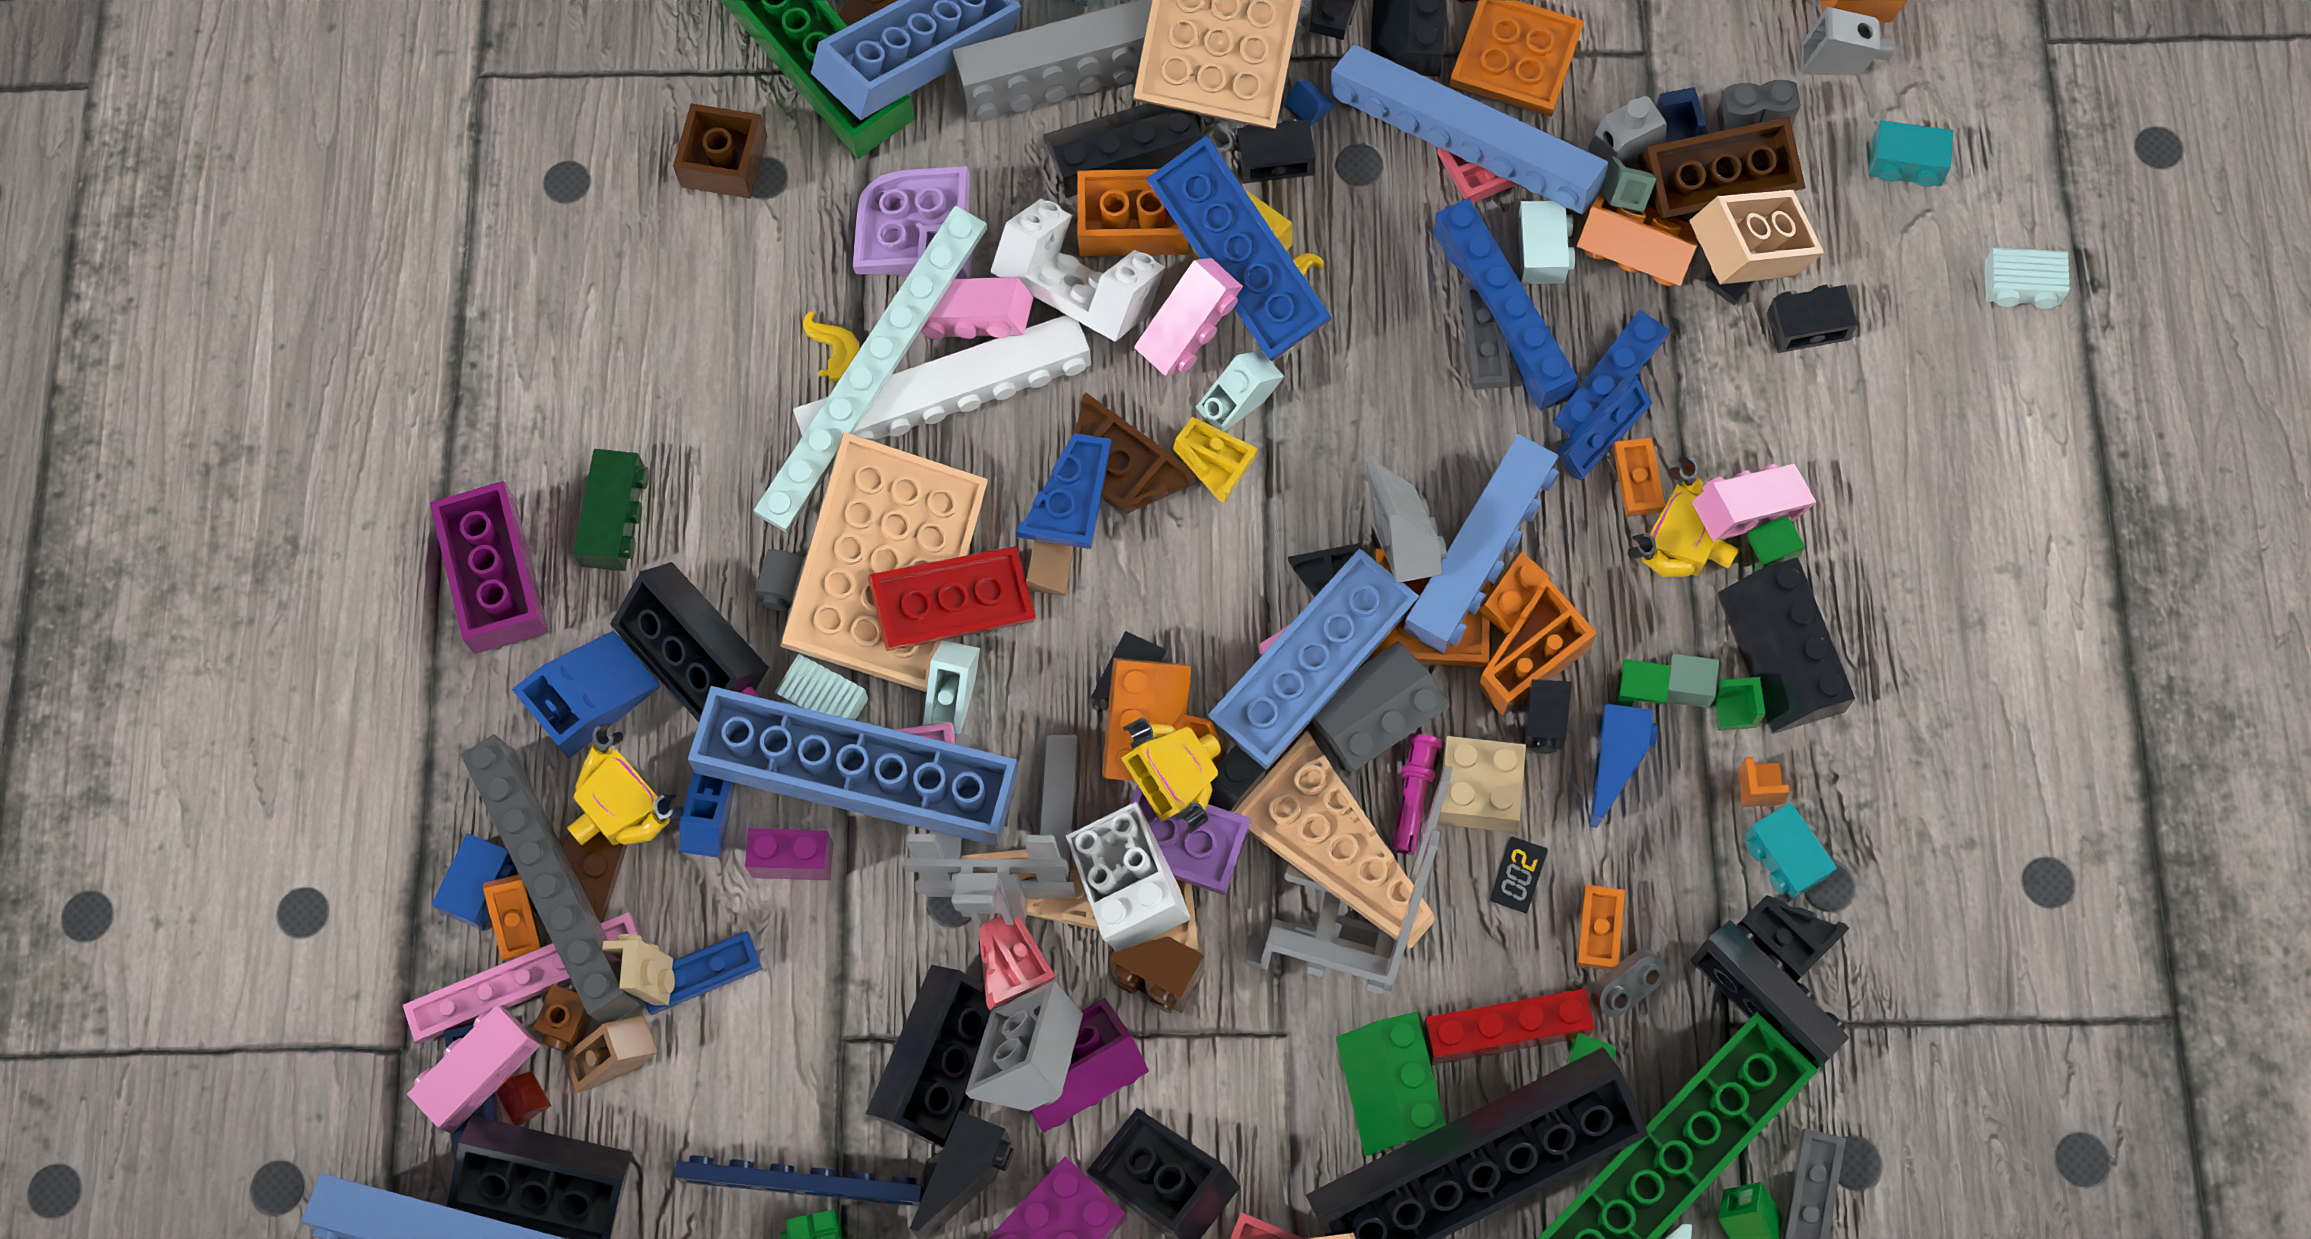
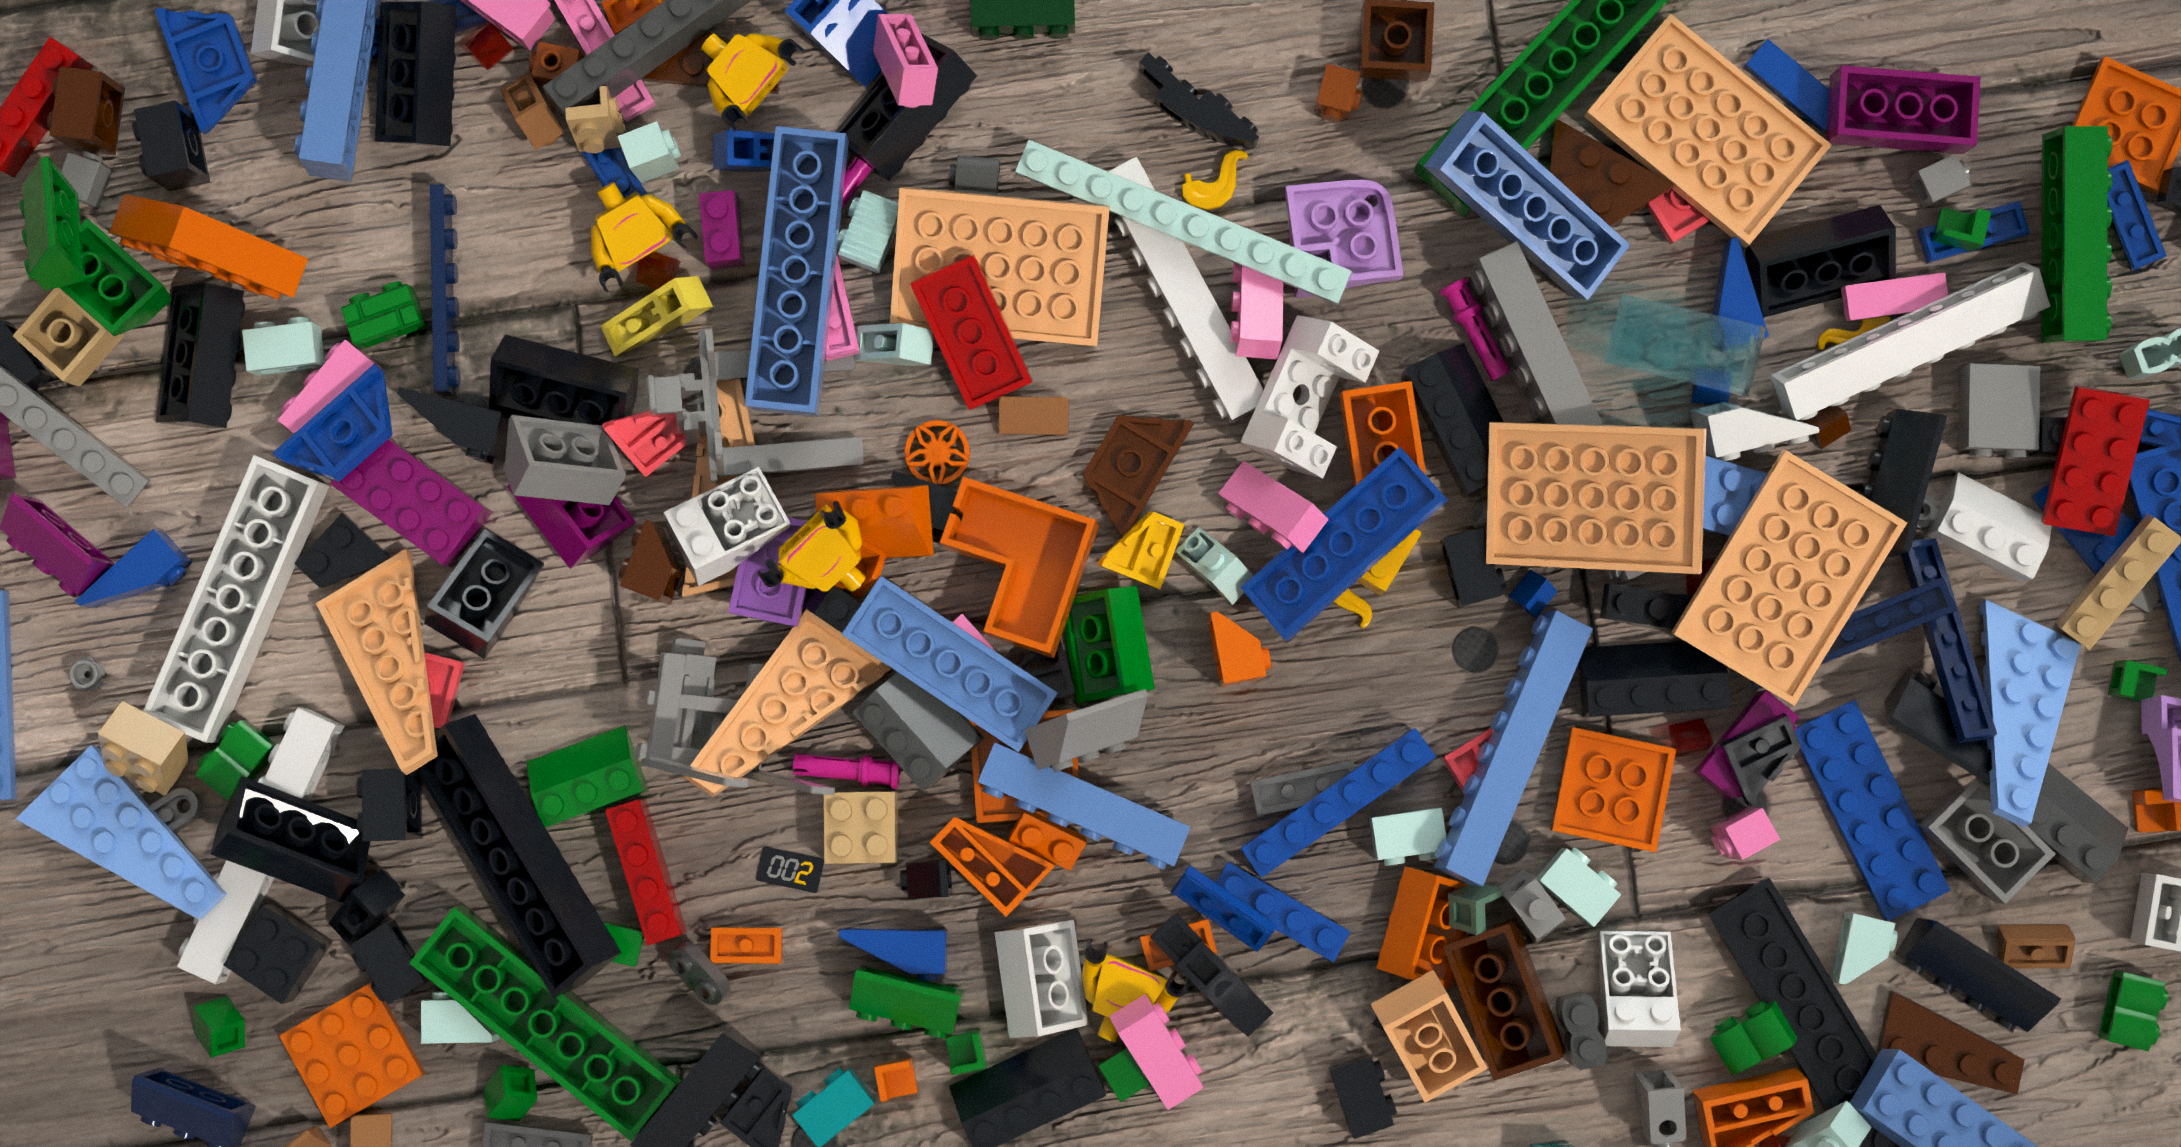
camera: 85 degrees right, 15 degrees up
blue wing [1016,433,1111,549] -> none
green panel [1615,659,1671,707] -> none
dark blue panel [1656,87,1706,143] -> none
sand green panel [1666,654,1719,708] -> none
none -> yellow torso [591,182,698,292]
none -> light yellow slope [600,276,713,357]
none -> light aqua brick [618,121,681,183]
none -> clear red slope [636,251,681,289]
none -> green slope [849,965,964,1039]
none -> bright pink brick [873,14,938,108]
none -> orange wheel [905,420,970,486]
none -> orange piece [940,477,1099,658]
none -> white slope [994,920,1089,1038]
none -> green slope [1064,586,1155,703]
none -> black slope [1139,52,1259,149]
none -> black slope [1150,912,1274,1037]
none -> orange slope [1207,611,1272,687]
none -> dark orange brick [1314,64,1362,122]
none -> dark pink pin [1439,277,1511,381]
none -> light aqua brick [1536,847,1621,927]
none -> white slope [1599,931,1681,1047]

